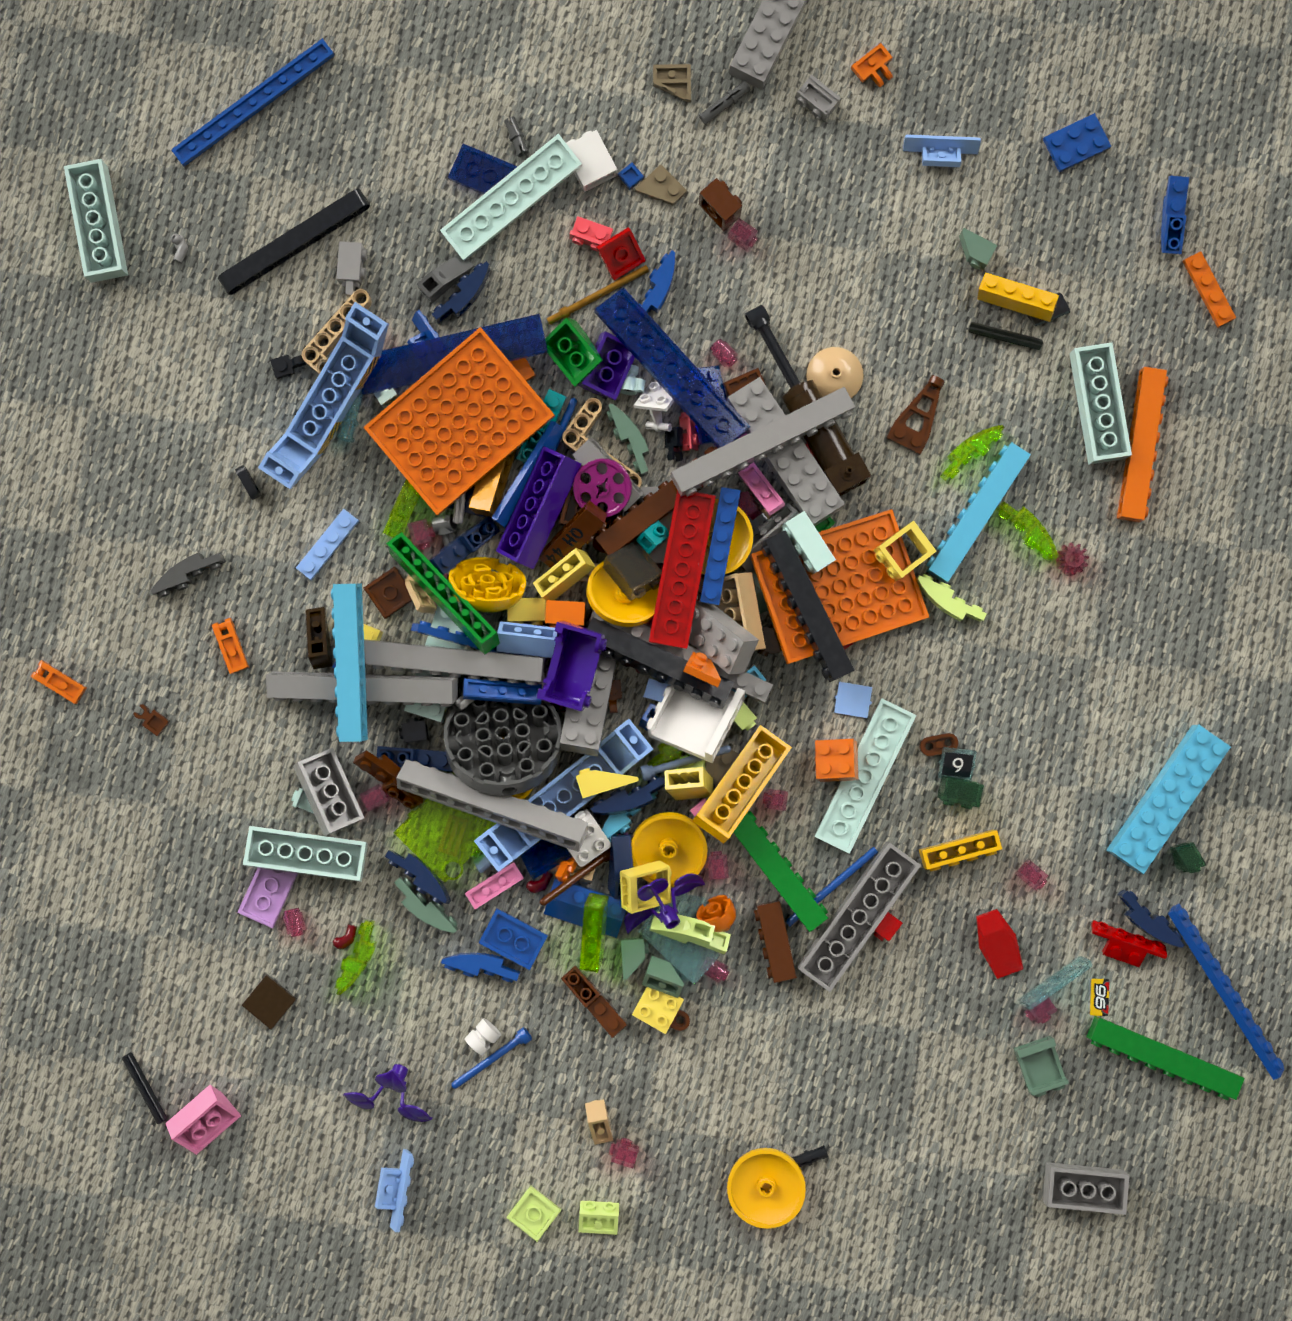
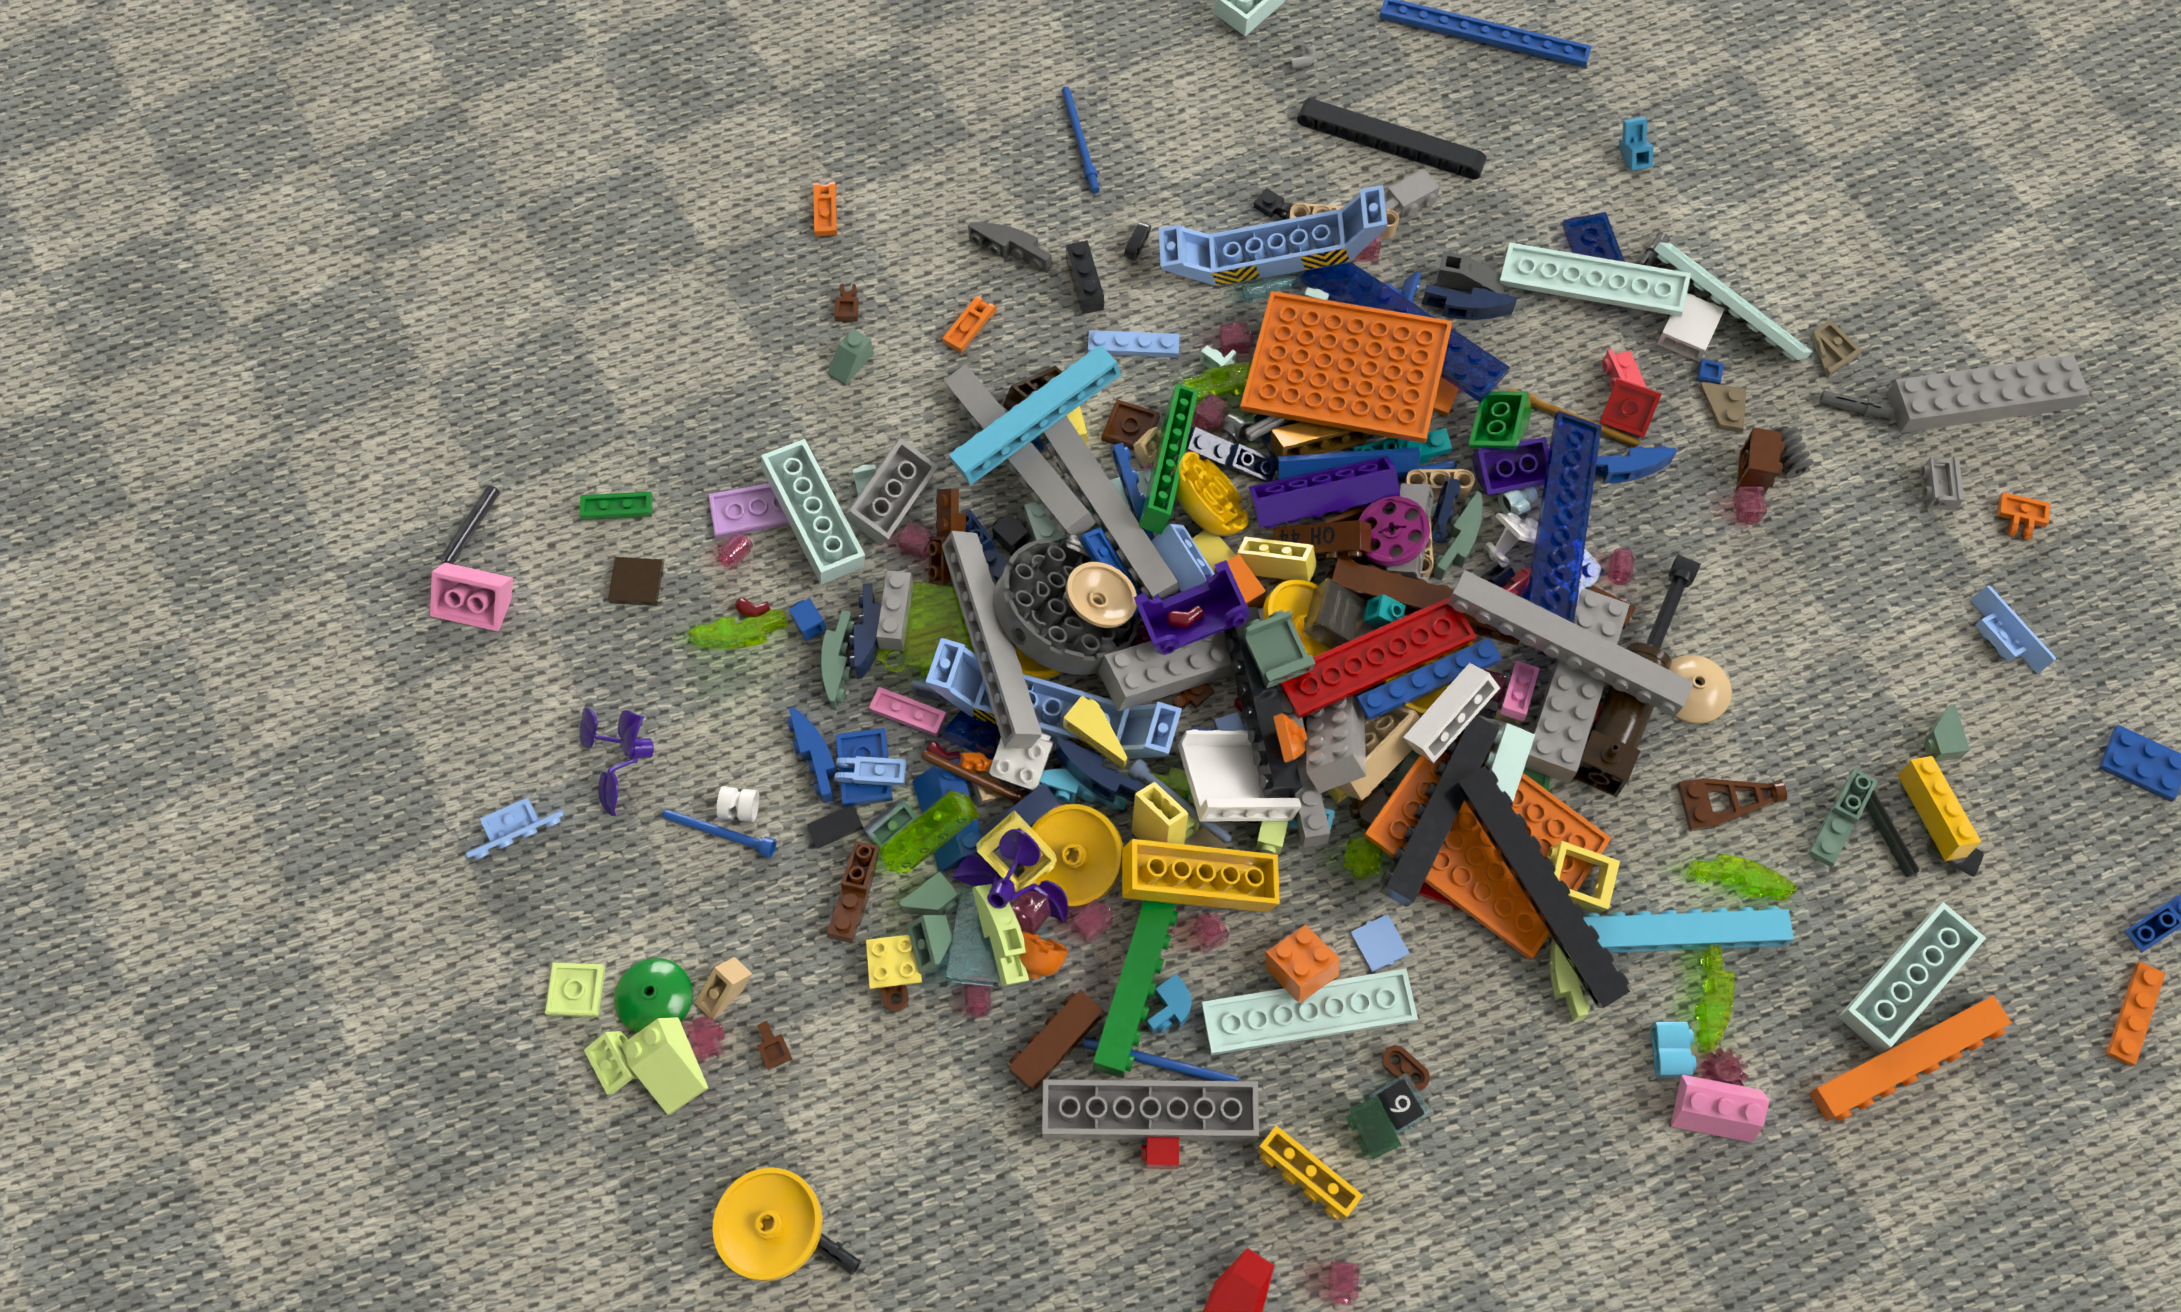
camera: 55 degrees right, 20 degrees down
none -> green plate [579,492,653,520]
none -> green dish [614,958,693,1033]
none -> yellowish green slope [621,1018,708,1115]
none -> reddish brown plate [757,1021,793,1071]
none -> blue brick [789,598,827,641]
none -> black tile [807,805,864,849]
none -> sand green slope [828,329,874,385]
none -> light blue hinge [834,756,907,786]
none -> slope [862,798,919,851]
none -> light grey brick [876,570,914,651]
none -> clear pink brick [1011,890,1051,935]
none -> blue bar [1061,86,1100,193]
none -> black brick [1066,240,1104,315]
none -> tan dish [1066,562,1137,628]
none -> dark azure brick [1147,973,1191,1034]
none -> dark red arm [1166,606,1204,628]
none -> light aqua bracket [1200,345,1237,378]
none -> clear pink brick [1219,322,1254,356]
none -> sand green panel [1242,610,1315,689]
none -> clear neon green brick [1343,837,1383,879]
none -> white brick [1403,663,1500,763]
none -> dark blue hinge [1431,476,1461,544]
none -> black brick [1455,766,1630,1008]
none -> dark azure brick [1619,117,1653,171]
none -> medium azure brick [1651,1022,1697,1078]
none -> light aqua plate [1654,242,1813,361]
none -> bright pink slope [1671,1074,1769,1142]
none -> dark grey piece [1773,426,1814,479]
none -> sand green slope [1808,768,1878,867]

